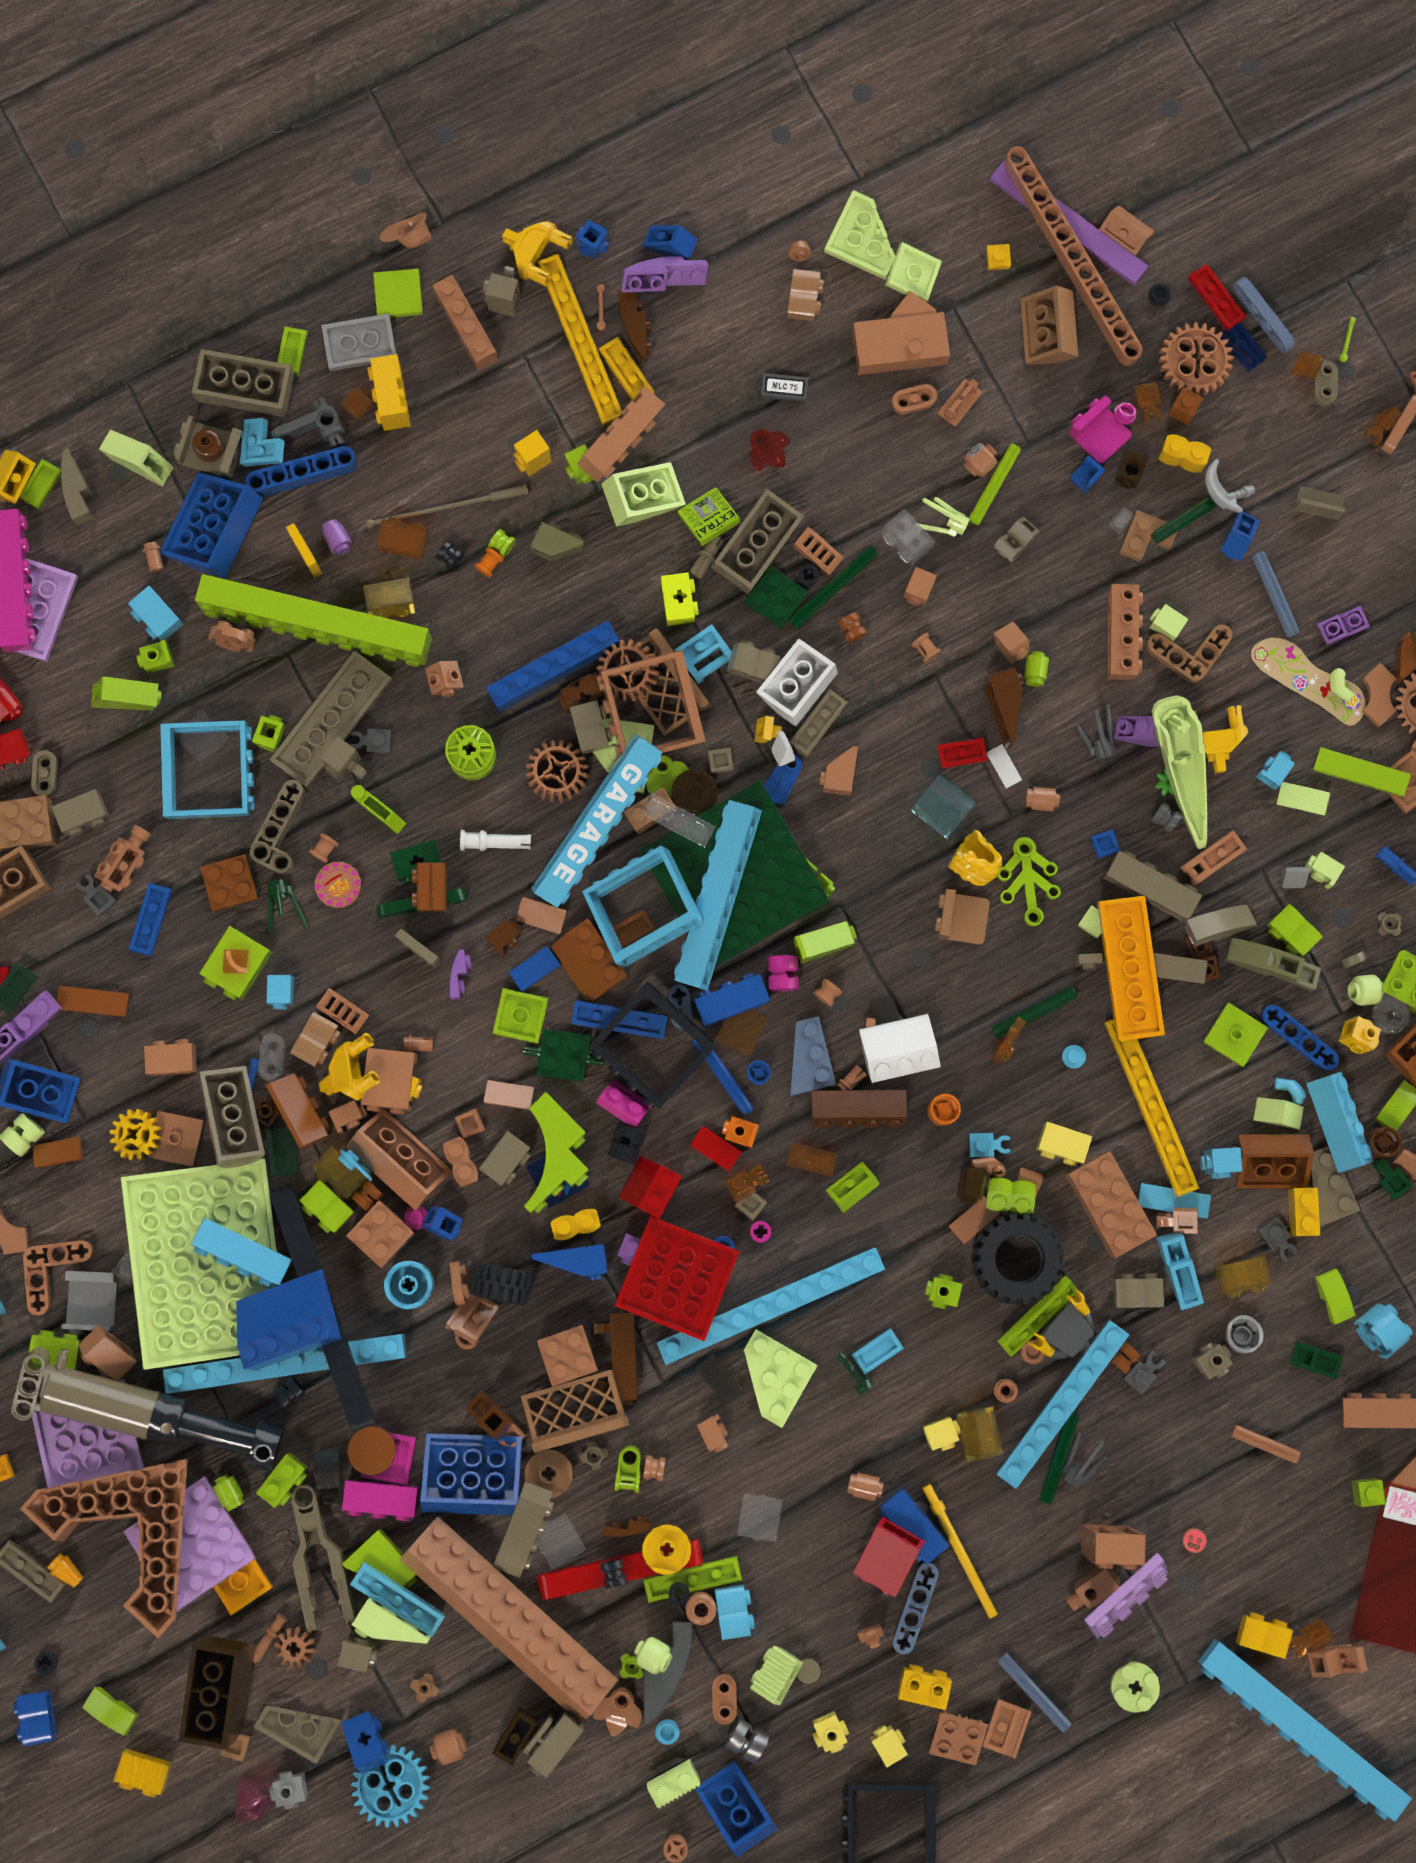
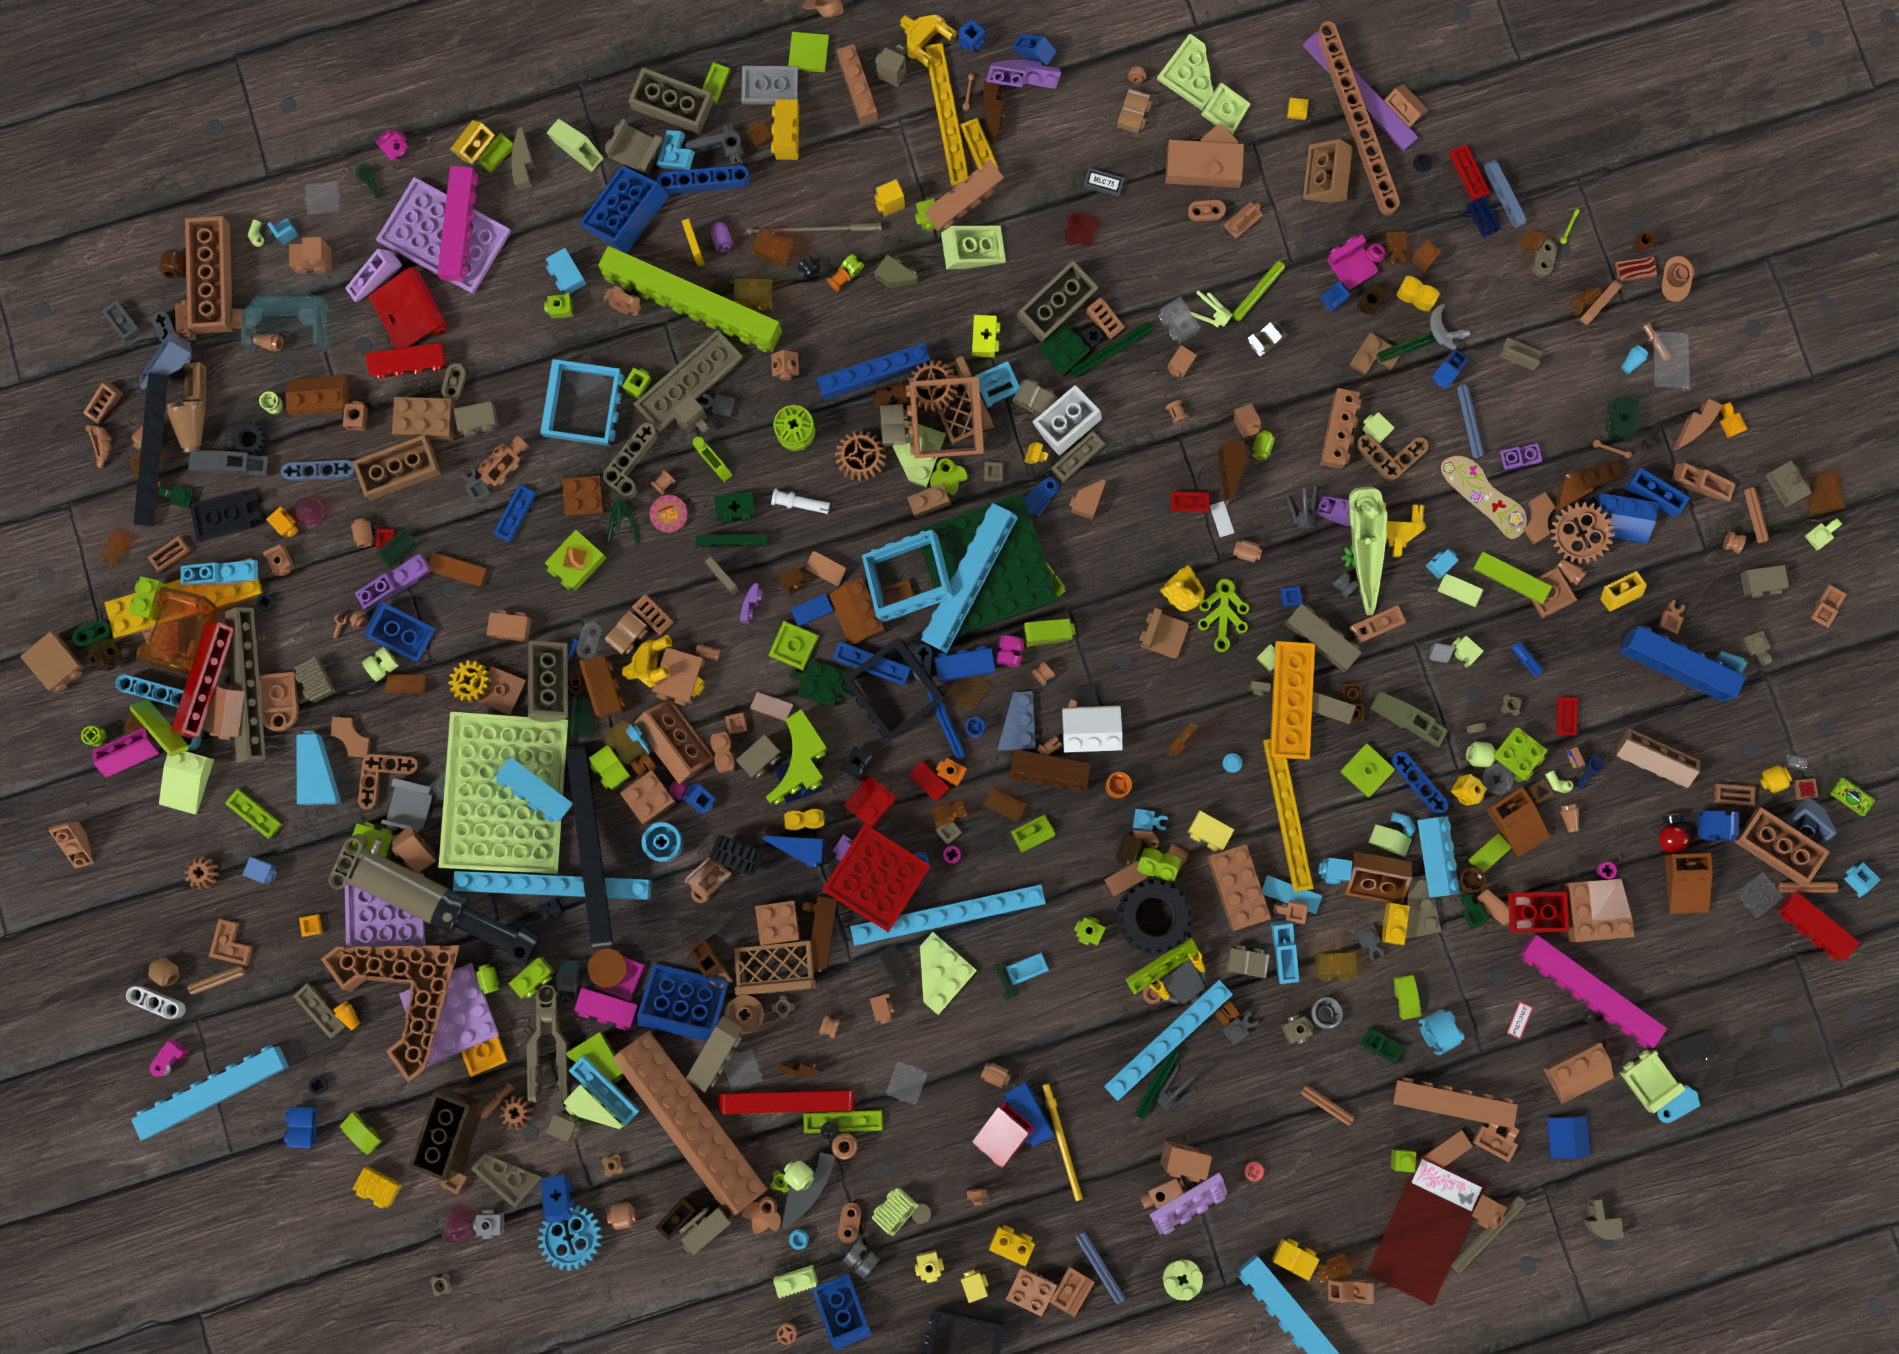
camera: 20 degrees right, 0 degrees up
lime slope [91,676,161,711] -> none
nougat pin [142,542,164,573] -> none
reddish brown head [192,429,224,463] -> none
blue slope [236,1269,341,1370] -> none
medium azure brick [267,975,294,1010] -> none
nougat brick [329,1100,368,1134] -> none
dark orange brick [412,863,447,912] -> none
nougat plate [450,1261,470,1306] -> none
medium azure brick [532,734,662,908] -> none
dark pink plate [596,1078,651,1129] -> none
black wheel [599,1558,628,1589] -> none
lime piece [615,1445,641,1493] -> none
clear brick [641,793,716,847] -> none
yellow plate [643,1524,691,1575] -> none
dark brown tile [671,769,718,815] -> none
lime tile [678,487,741,546] -> none
dark tan axle [690,537,724,579] -> none
medium azure brick [715,1585,755,1640] -> none
white slope [772,730,795,766] -> none
dark orange wheel [837,612,868,643] -> none
sand blue beam [892,1562,939,1655] -> none
clear light blue slope [911,774,976,839] -> none
light yellow brick [922,1416,961,1451] -> none
clear yellow brick [957,1406,1003,1461] -> none
nougat head [963,443,997,477] -> none
dark green axle [992,986,1078,1039] -> none
nougat plate [994,1379,1018,1403] -> none
clear hinge [1109,507,1134,534] -> none
nougat gear [1158,322,1234,396] -> none
dark tan slope [1184,905,1257,947] -> none
lime brick [1267,904,1323,958] -> none
yellowish green arm [1330,668,1355,702] -> none

